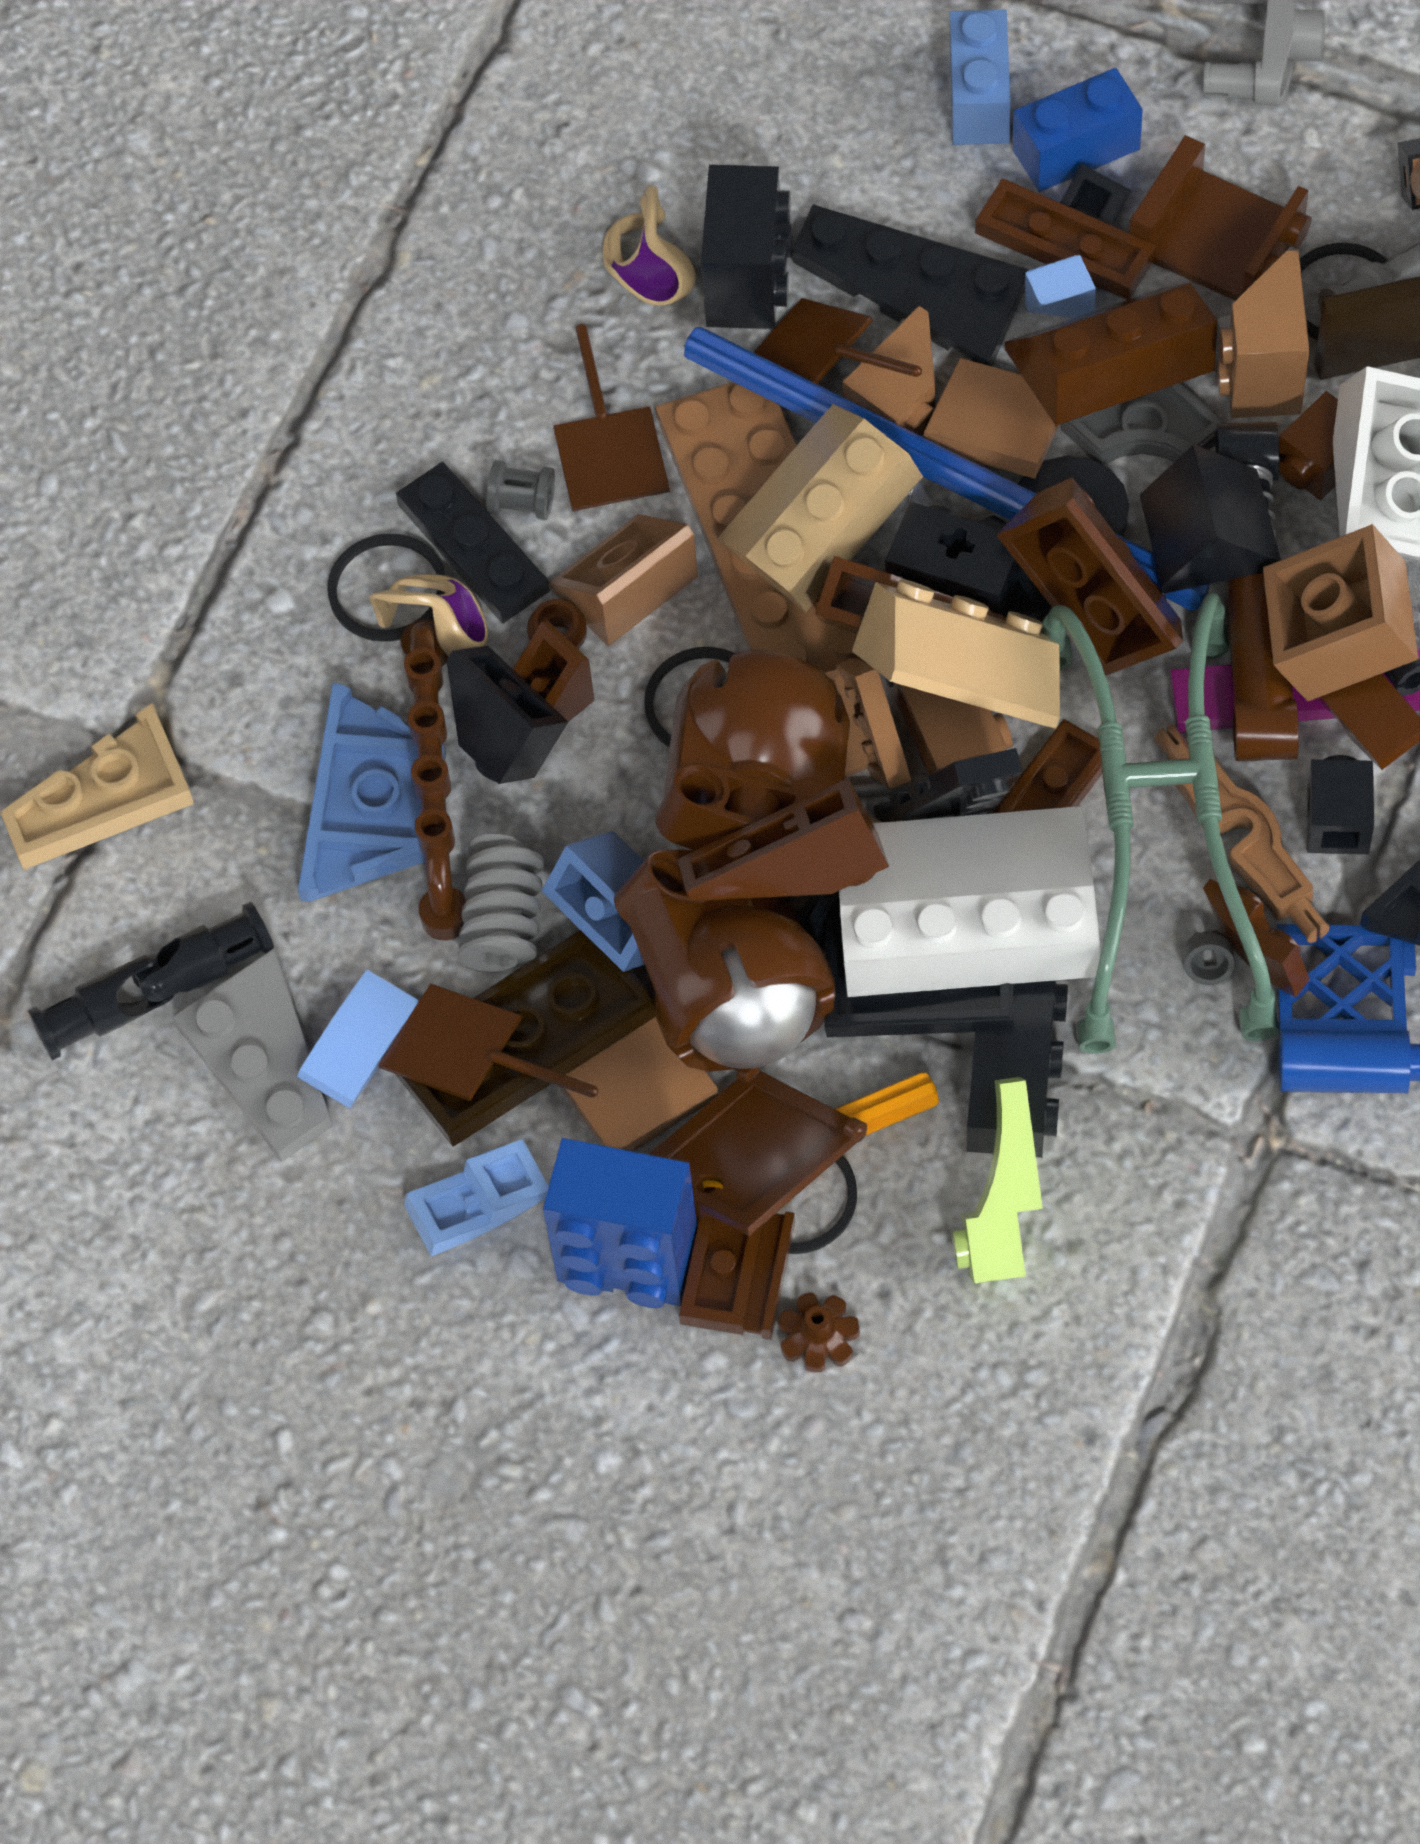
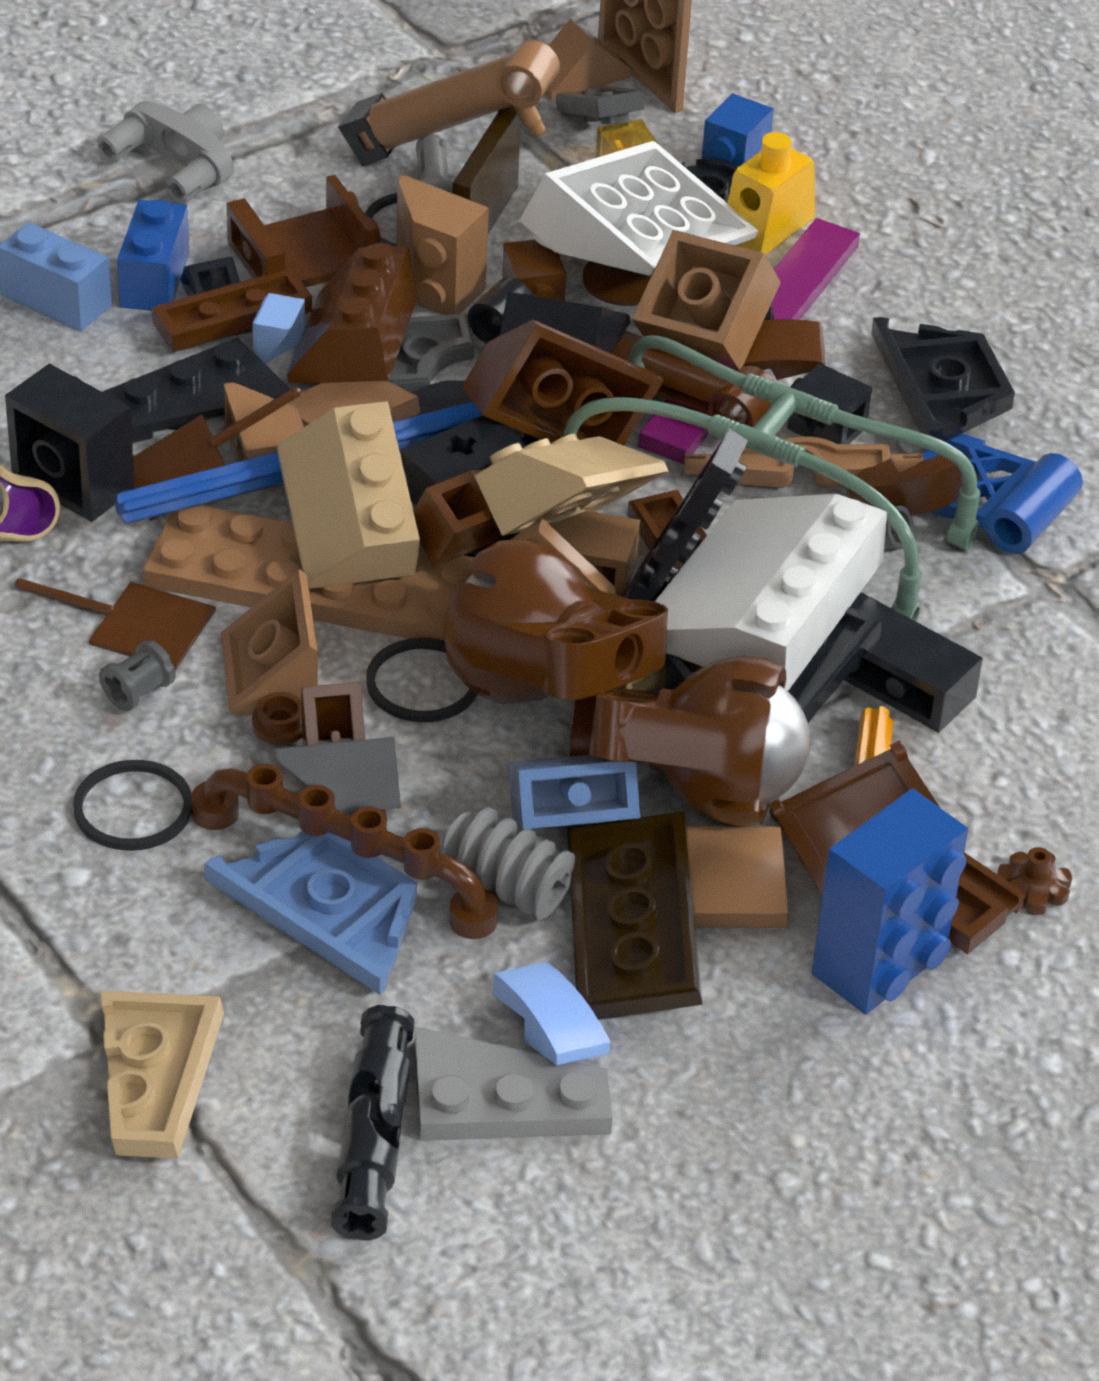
camera: 65 degrees left, 20 degrees down
tan piece [369,574,488,657] -> none
reddish brown piece [378,983,599,1101] -> none
black plate [396,461,550,624] -> none
light blue slope [404,1139,549,1257] -> none
reddish brown slope [678,778,889,901] -> none
yellowish green slope [952,1077,1043,1283] -> none

